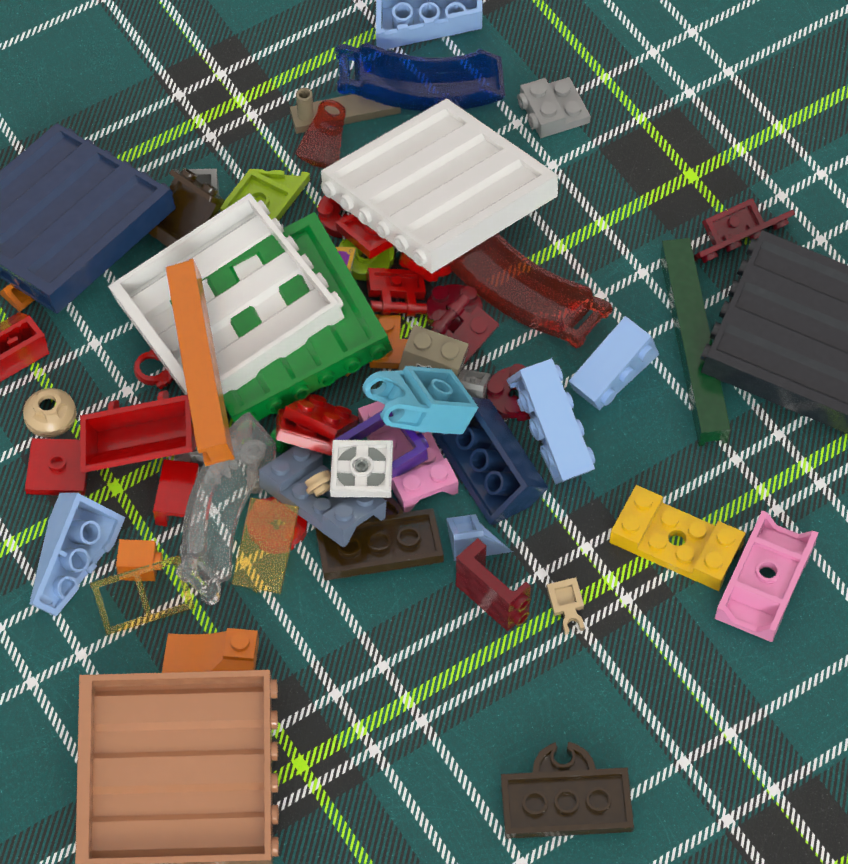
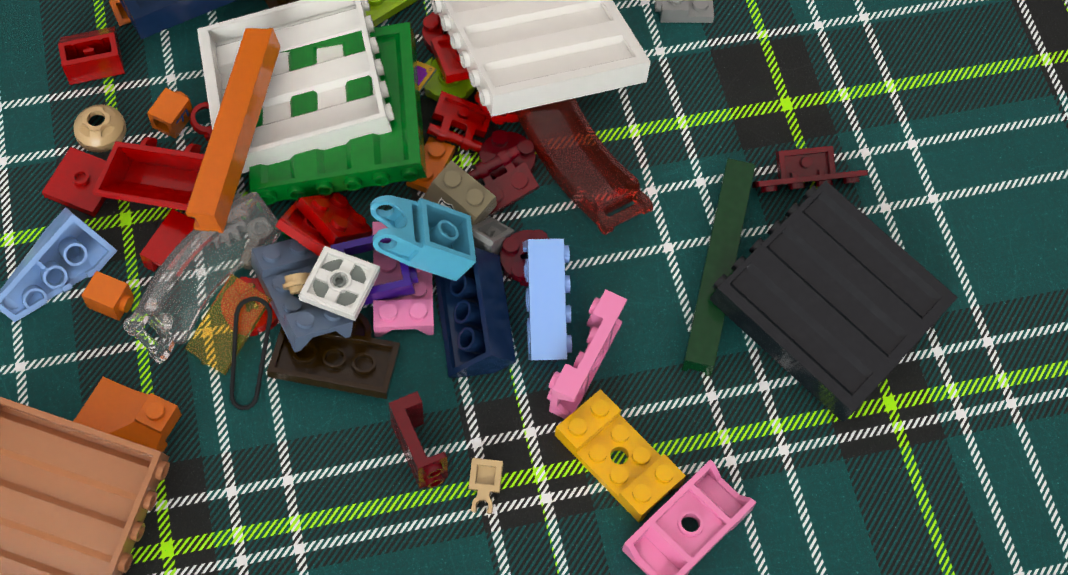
camera: 15 degrees right, 5 degrees up
clear yellow window [90,555,195,635] -> none
light blue slope [446,514,513,561] -> none
light blue wedge [569,316,659,410] -> none
none -> orange brick [147,88,193,139]
none -> black piece [230,296,272,410]
none -> bright pink piece [547,289,627,419]

